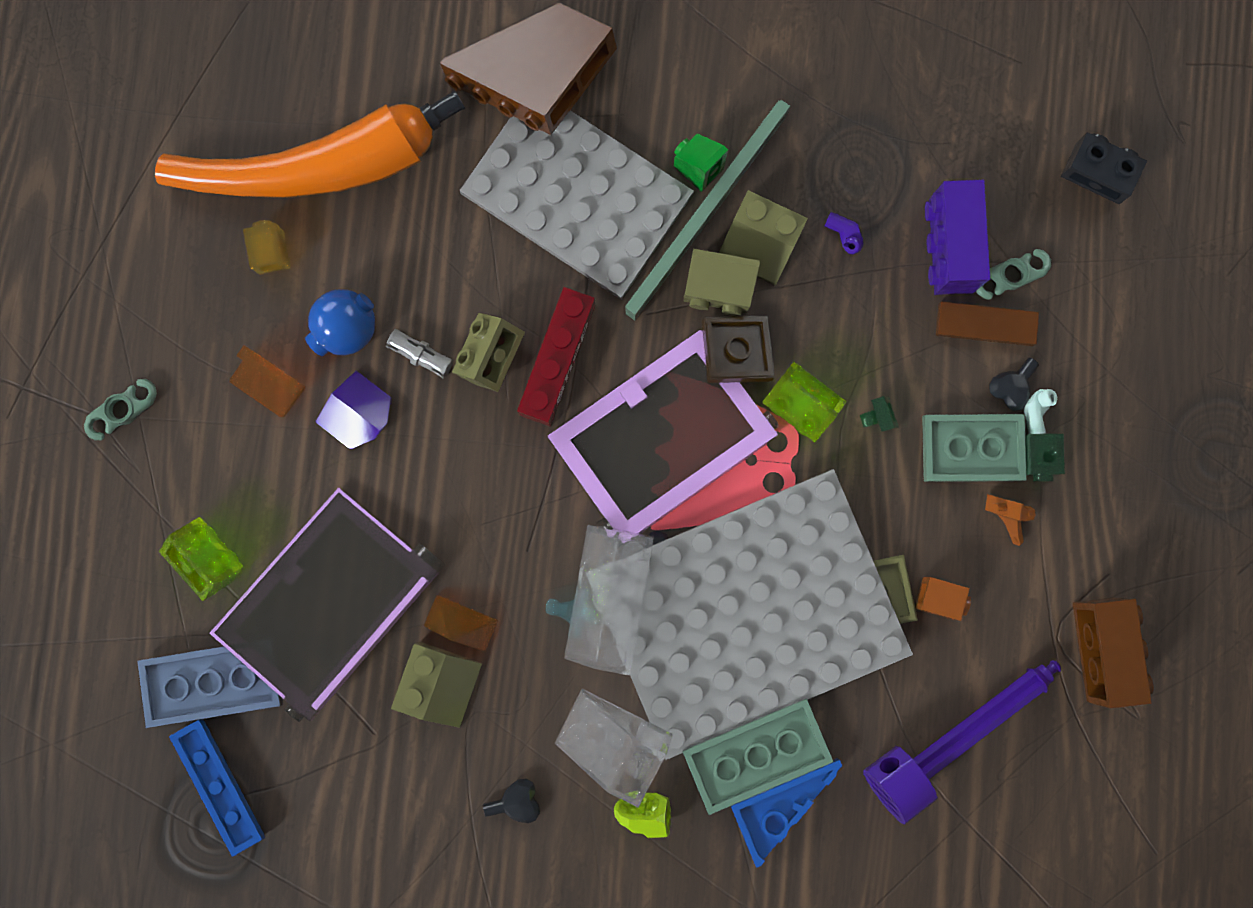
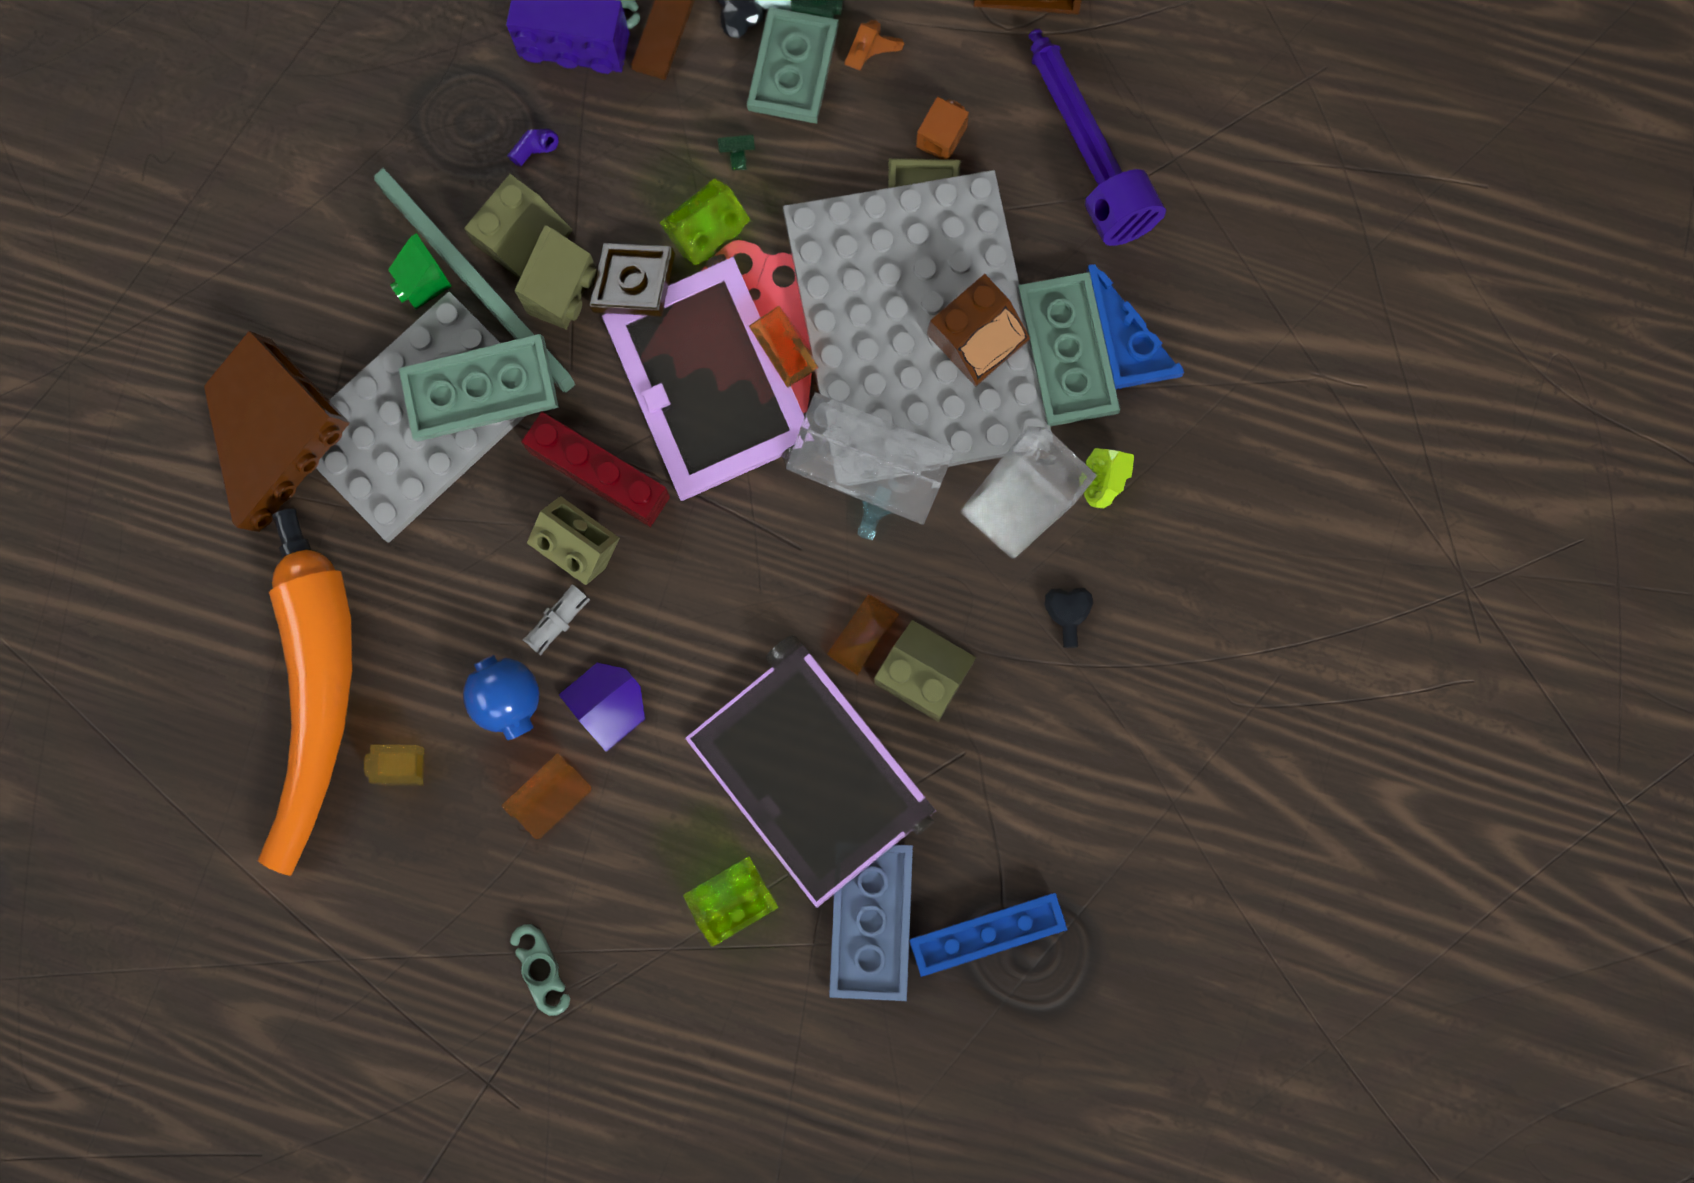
camera: 75 degrees left, 5 degrees down
none -> sand green plate [399,334,559,442]
none -> clear orange slope [749,306,819,388]
none -> reddish brown slope [927,274,1030,387]

